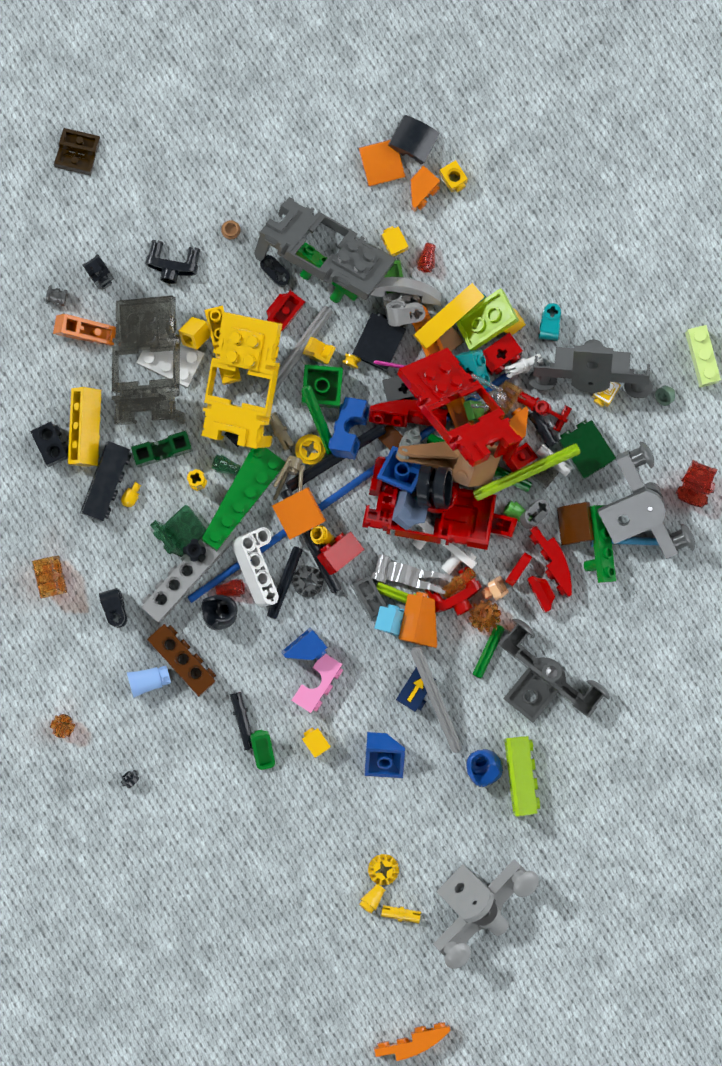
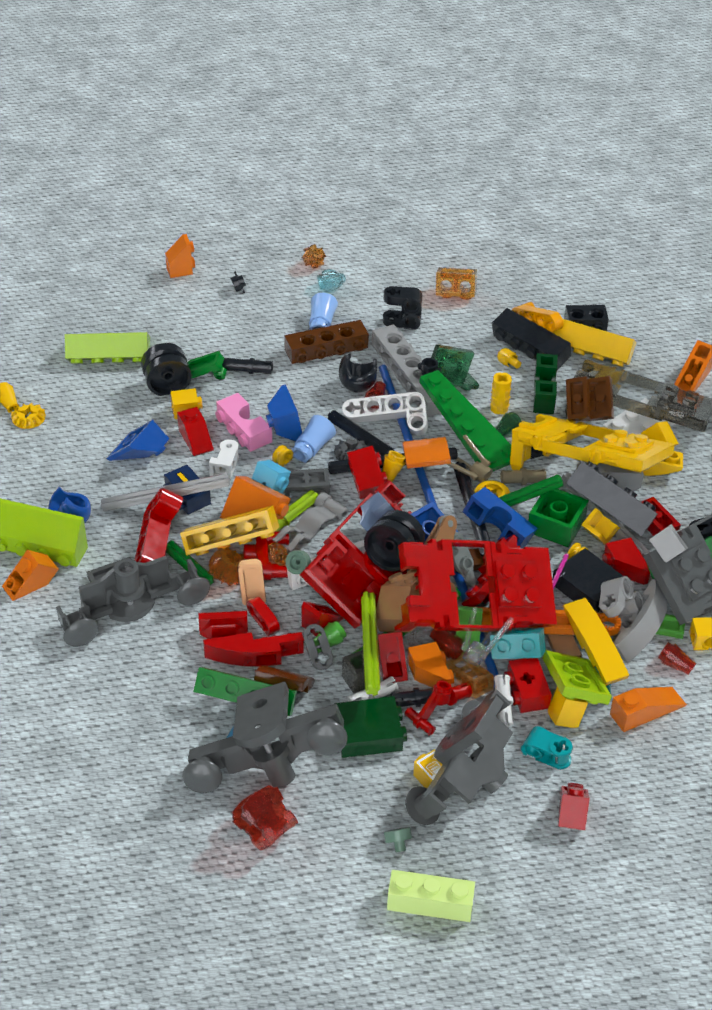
camera: 110 degrees right, 40 degrees down
none -> orange slope [2,550,59,601]
none -> lime slope [64,332,150,364]
none -> red beam [135,488,183,563]
none -> black wheel [141,343,192,396]
none -> orange slope [165,234,195,278]
none -> red slope [177,407,214,456]
none -> yellow brick [180,505,279,556]
none -> white leg [209,439,239,479]
none -> yellow bush [272,445,293,467]
none -> sand green tile [286,550,311,574]
none -> light blue plant [292,415,336,463]
none -> clear light blue rock [317,269,346,292]
none -> light orange beam [512,302,563,332]
none -> slope [558,783,590,831]
none -> reddish brown slope [566,376,614,421]
none -> brick [566,461,658,537]
none -> red slope [602,537,650,585]
none -> orange slope [610,687,687,732]
none -> light grey panel [649,524,688,562]

